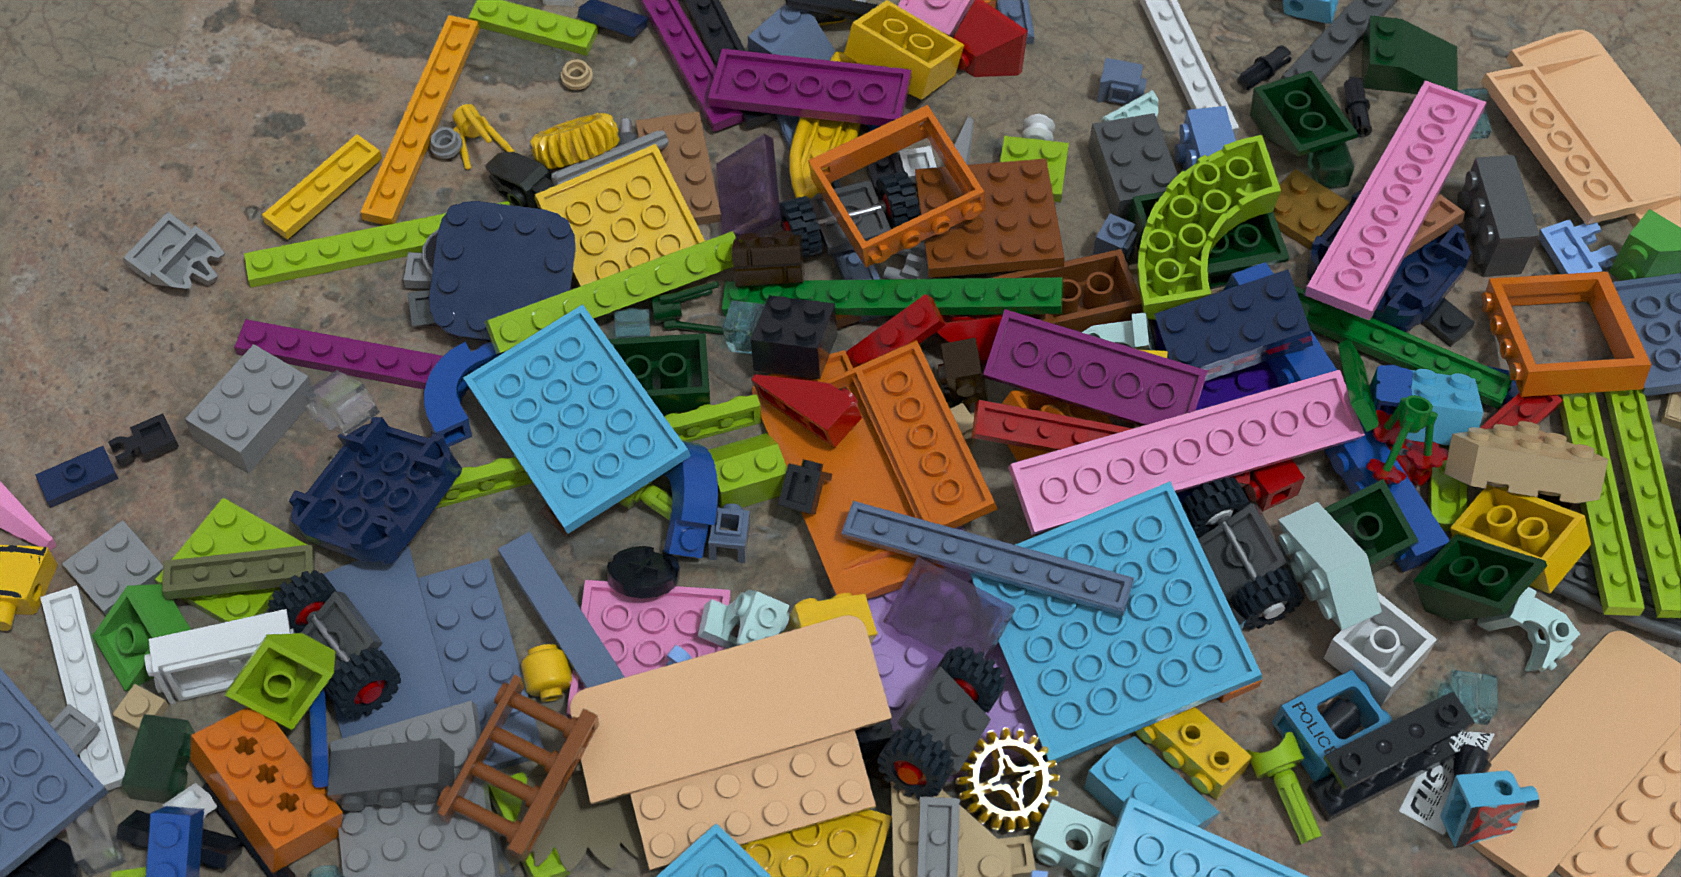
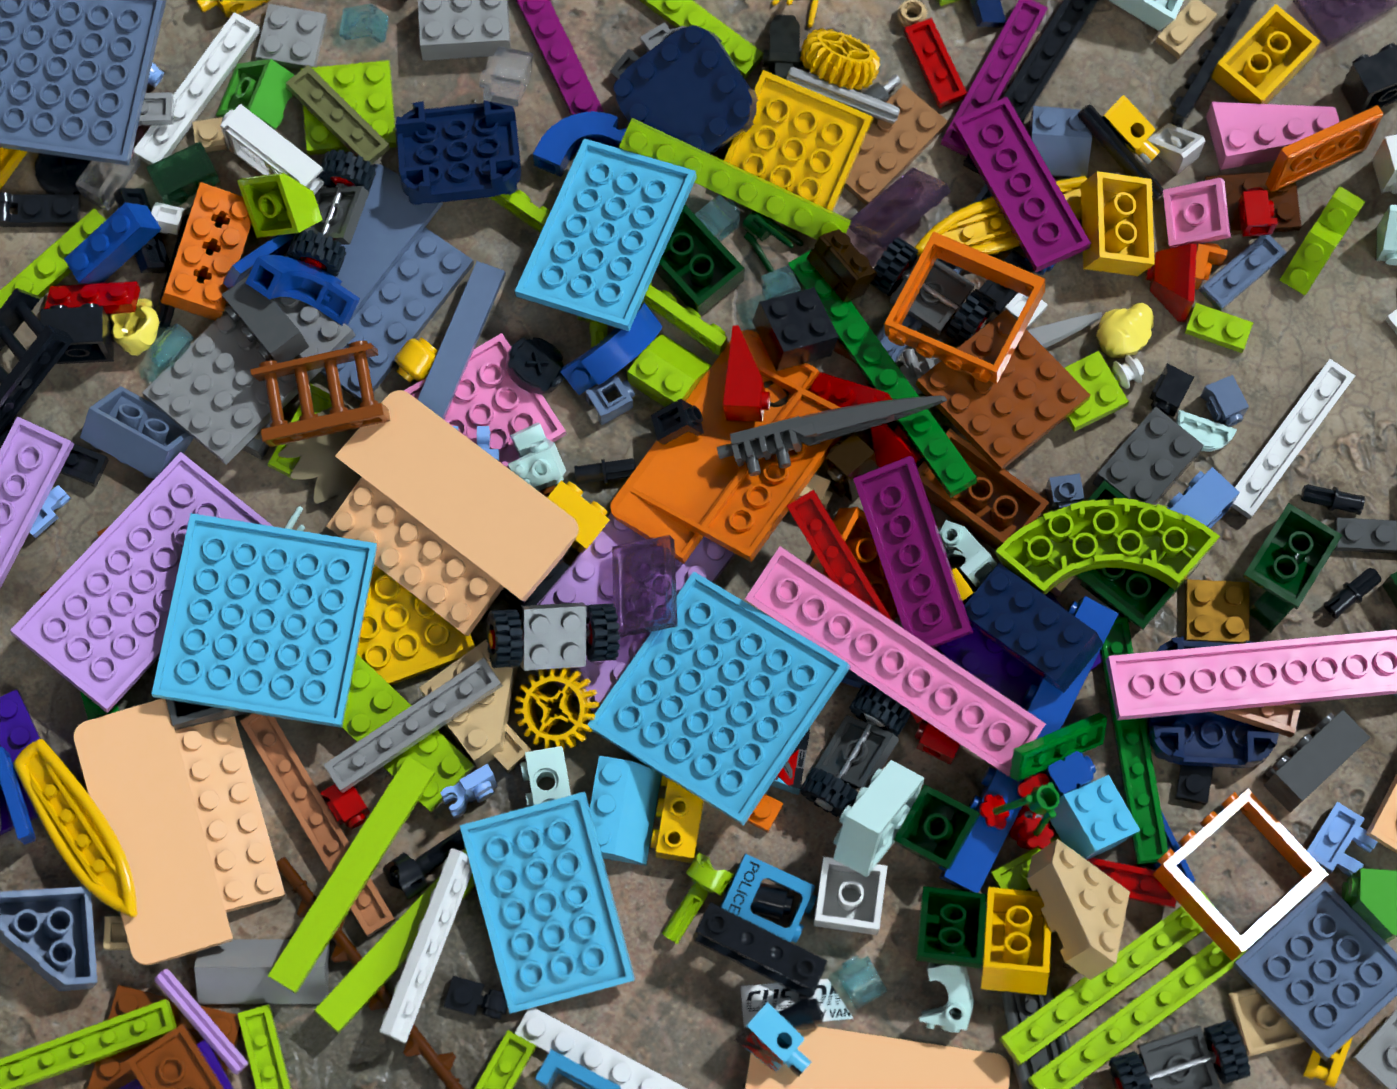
camera: 55 degrees right, 15 degrees up
sand blue tile [841,501,1134,616] -> none
none -> blue arch [246,255,360,326]
none -> clear light blue bracket [339,4,389,43]
none -> black axle [574,458,636,485]
none -> dark grey piece [717,395,947,476]
none -> red plate [904,17,967,108]
none -> light yellow hair [1096,303,1154,358]
none -> black window [1149,363,1194,417]
none -> lime plate [1185,303,1253,353]

